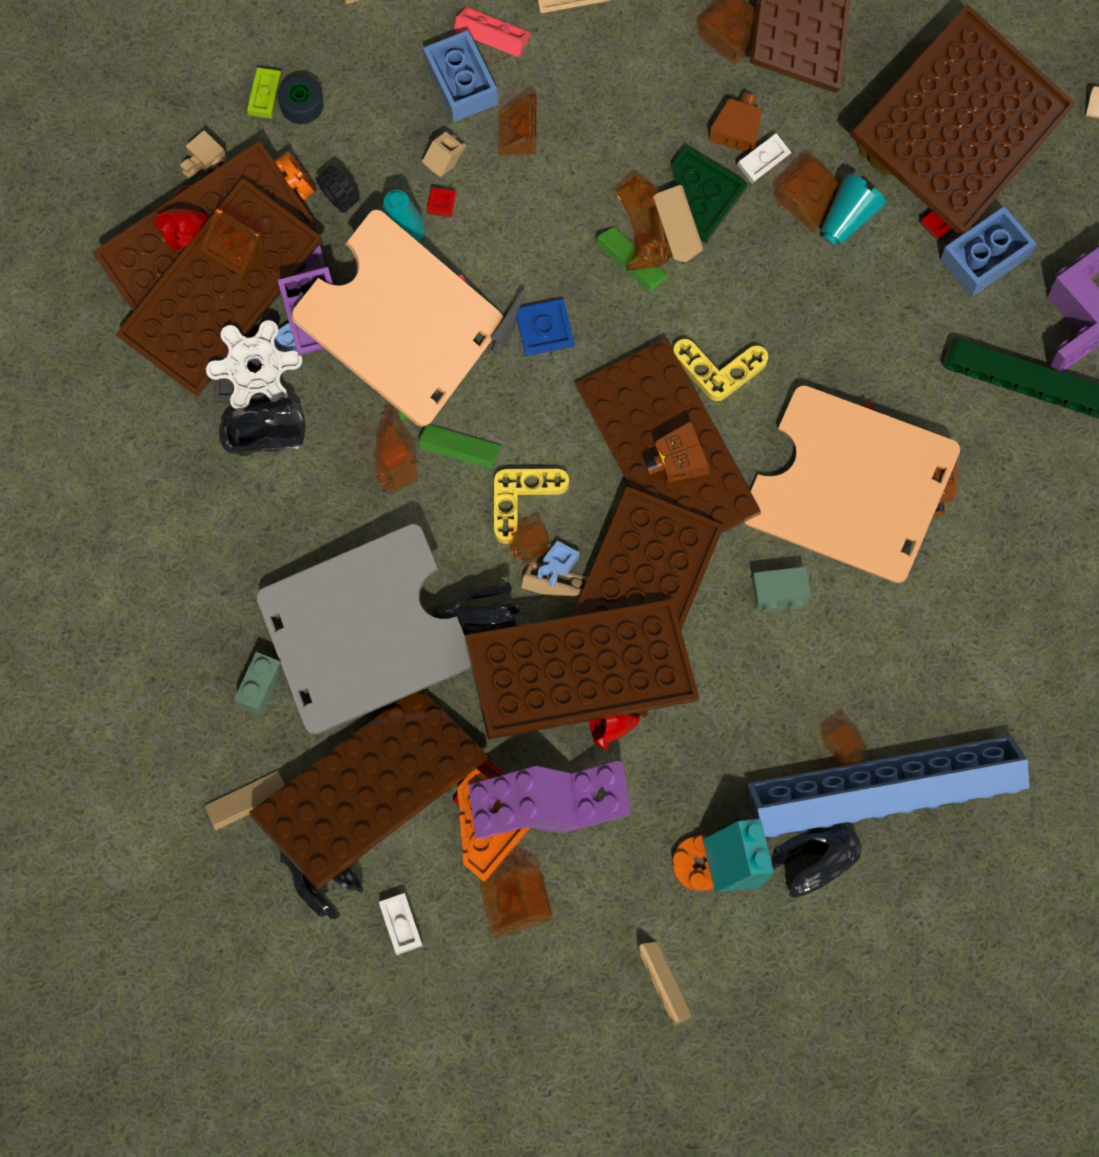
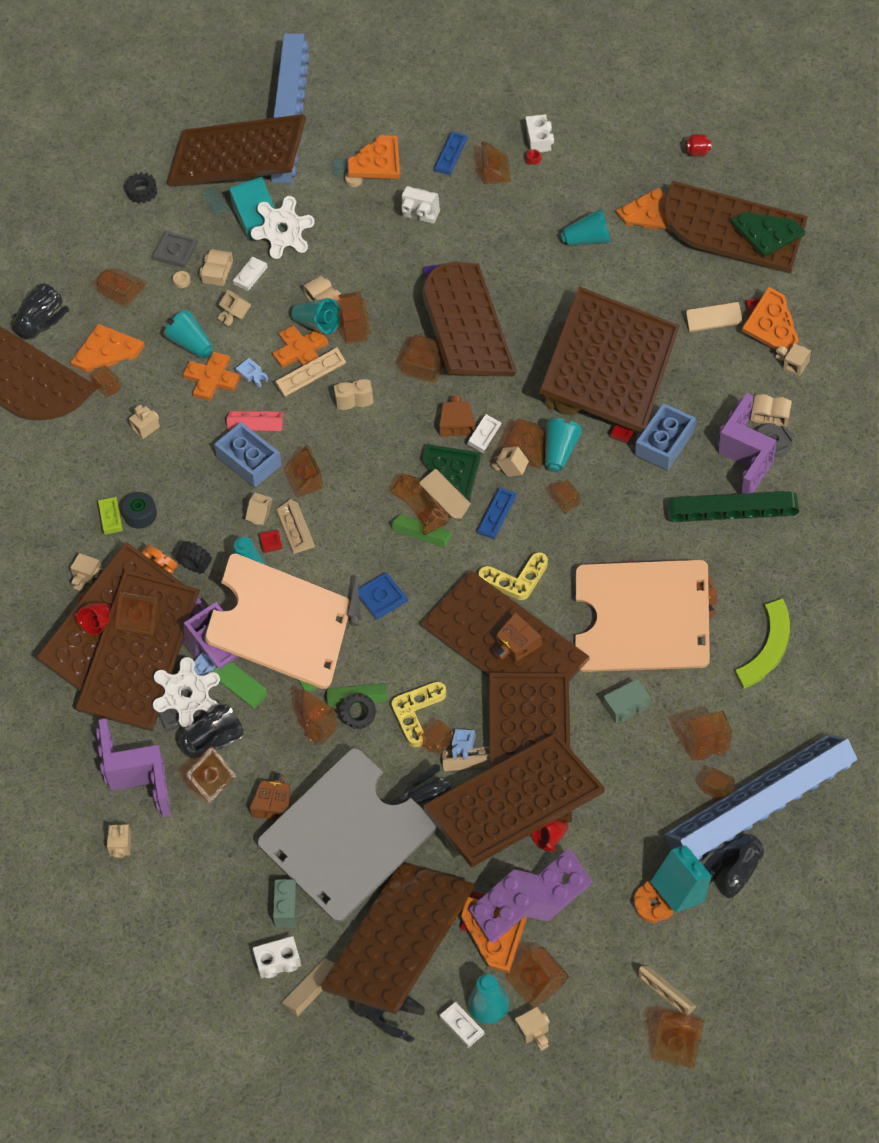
camera: 20 degrees left, 15 degrees down
none -> medium lavender bracket [96,719,171,817]
none -> tan brick [107,825,131,858]
none -> clear orange slope [184,746,237,803]
none -> bright green slope [213,662,267,708]
none -> dark orange torso [250,773,291,820]
none -> white brick [253,936,301,978]
none -> tan slope [276,499,315,554]
none -> tan brick [334,379,373,410]
none -> black tyre [340,693,376,729]
none -> teal cone [467,974,510,1024]
none -> blue tile [477,487,517,540]
none -> tan brick [491,446,529,477]
none -> tan brick [515,1007,550,1051]
none -> clear orange brick [552,479,580,513]
none -> clear orange slope [652,1010,705,1068]
none -> clear orange brick [684,710,732,761]
none -> lime tile [735,599,790,689]

